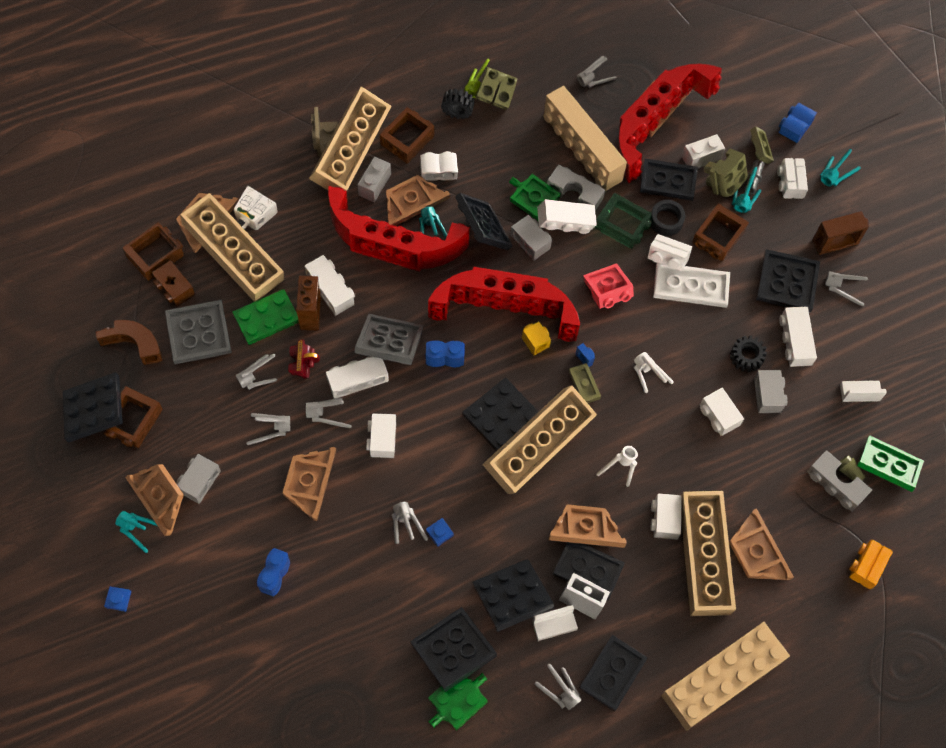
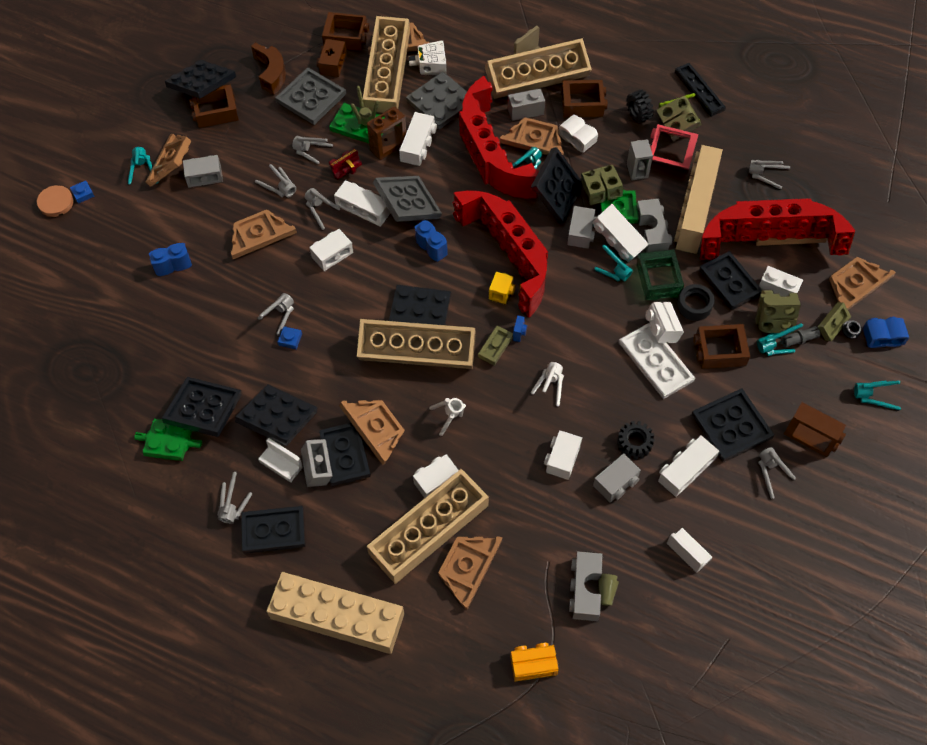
camera: 55 degrees right, 5 degrees down
coral plate [583,263,634,308] -> none
white brick [777,158,808,199] -> none
plate [857,435,924,492] -> none
none -> nougat tile [37,185,74,217]
none -> olive plant [351,86,379,125]
none -> dark grey plate [406,72,467,130]
none -> olive hips [581,164,623,205]
none -> teal plant [594,245,633,282]
none -> light grey brick [627,140,653,180]
none -> coral window [650,124,699,170]
none -> black tile [675,63,726,117]
none -> medium nougat wing [829,257,896,310]
none -> black plate [842,320,861,339]

